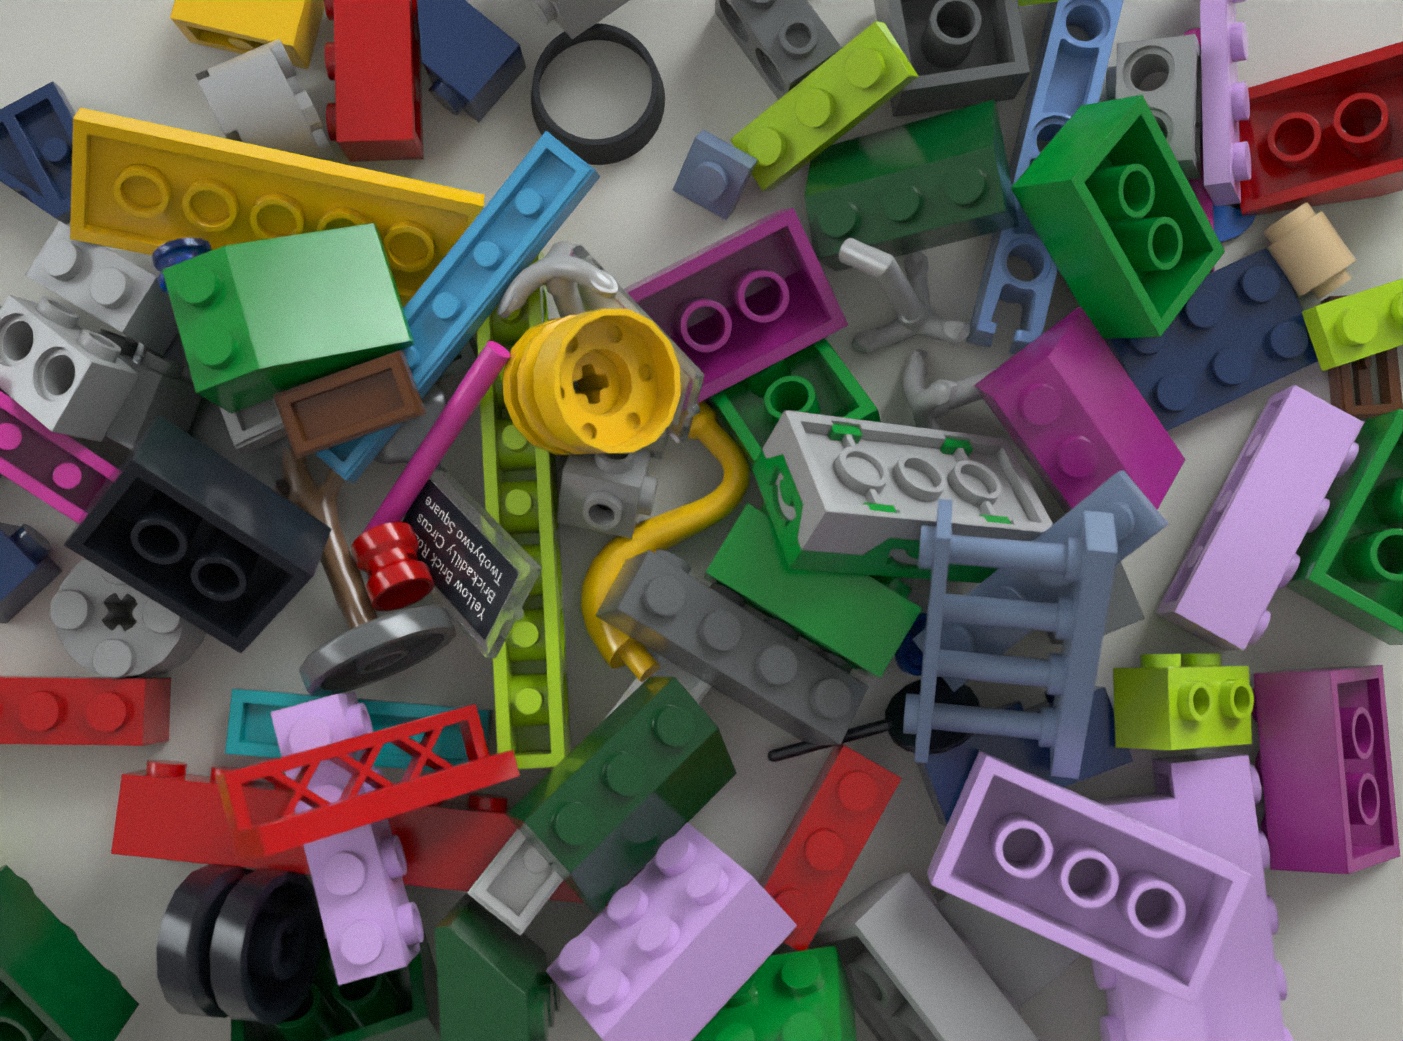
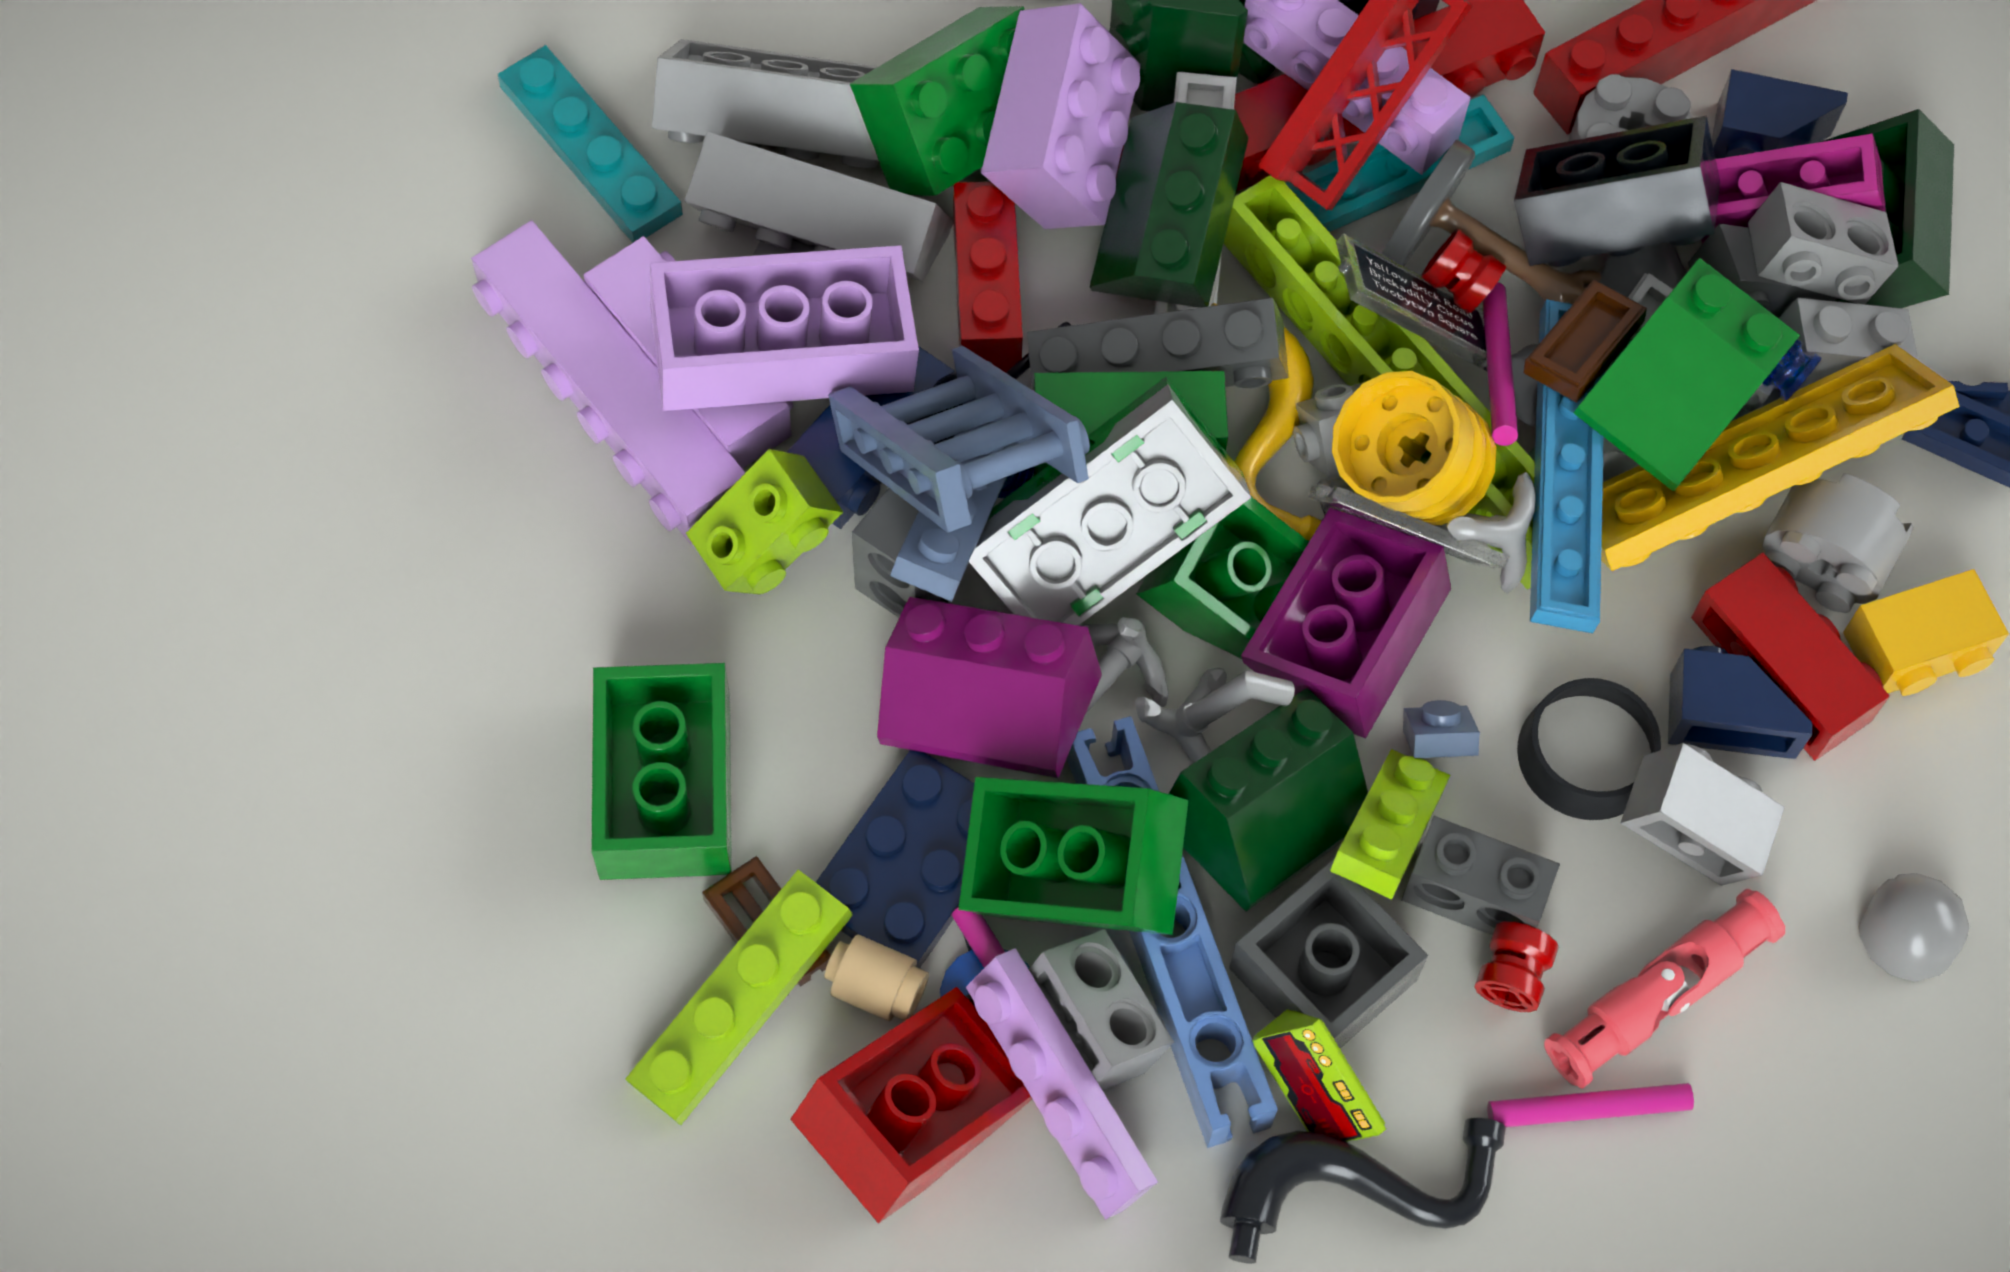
camera: 150 degrees right, 20 degrees down
lavender brick [1155,385,1364,650] -> none
magenta slope [1251,665,1400,874] -> none

